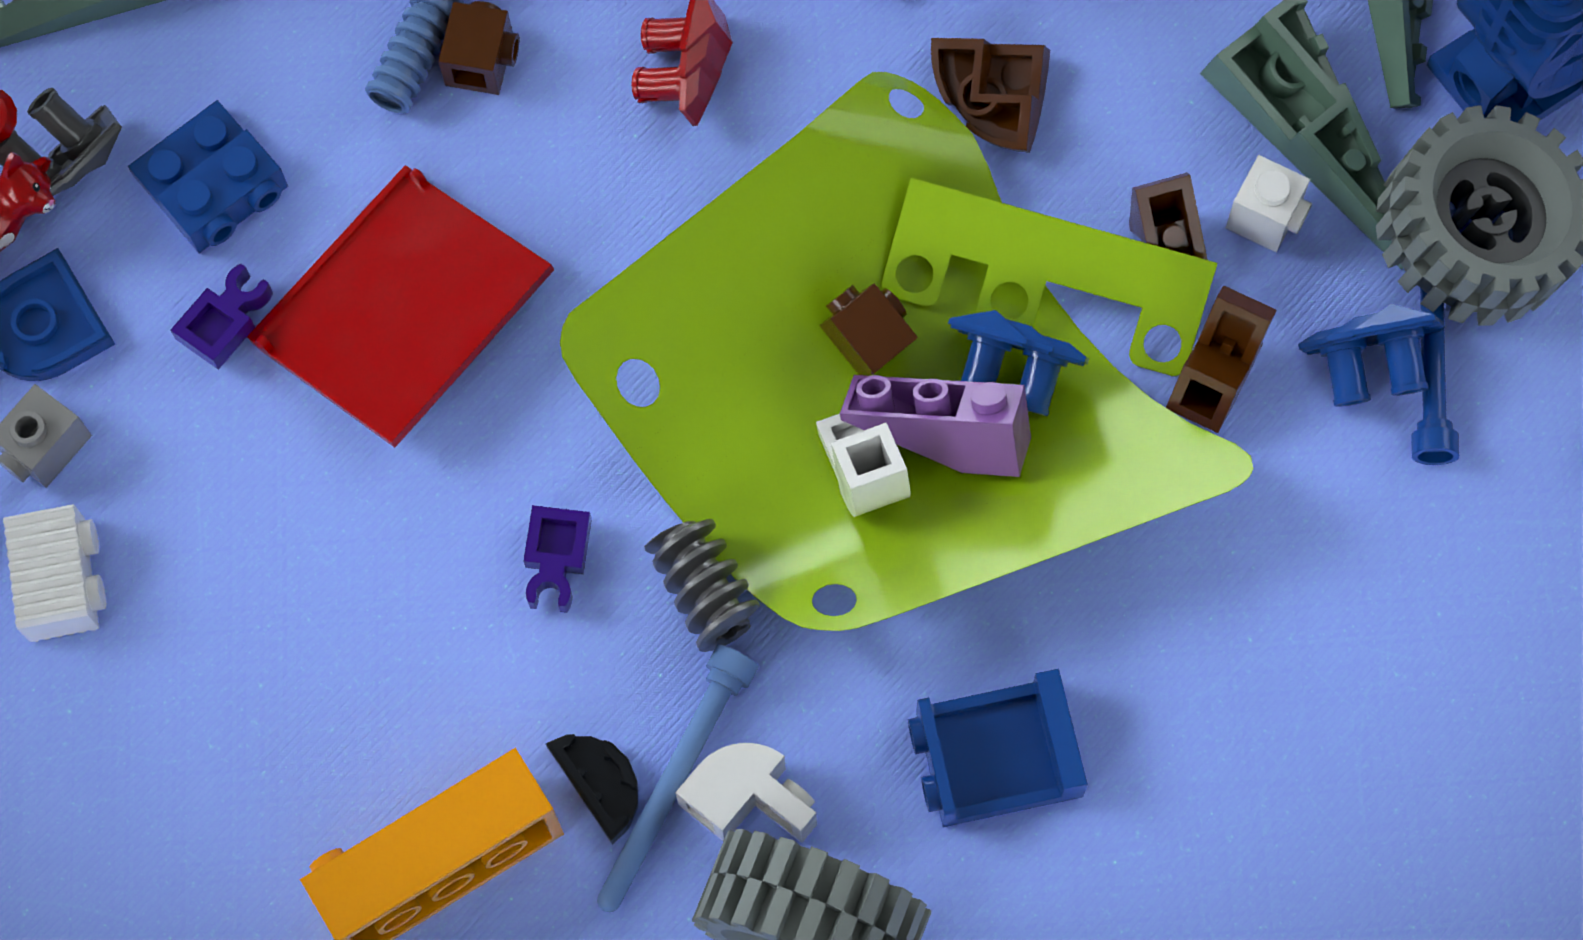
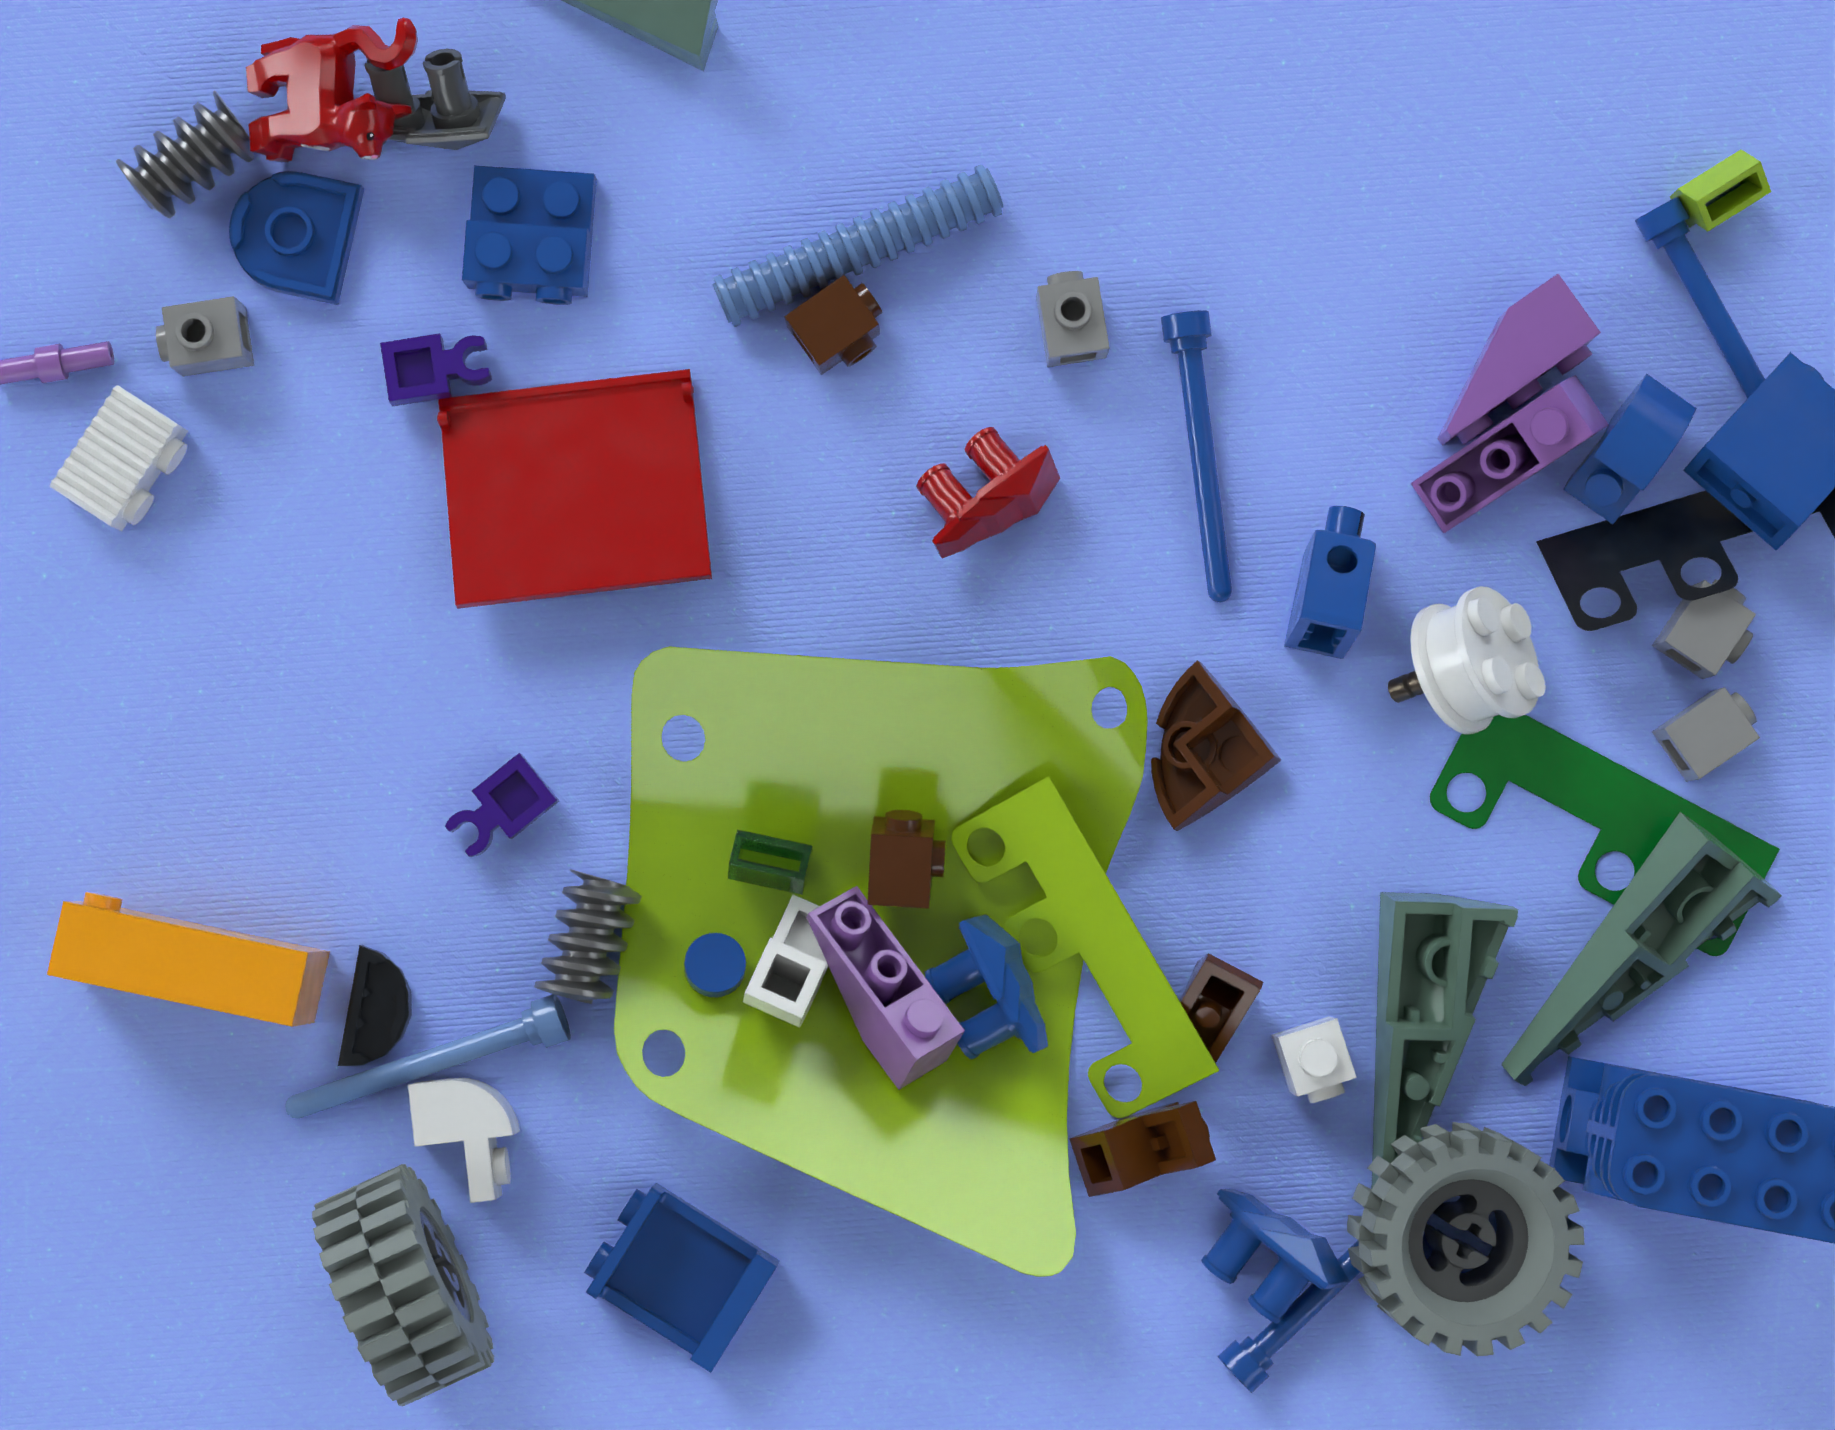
camera: 45 degrees right, 15 degrees up
none -> blue tile [684,933,746,998]
none -> clear green piece [728,829,813,895]

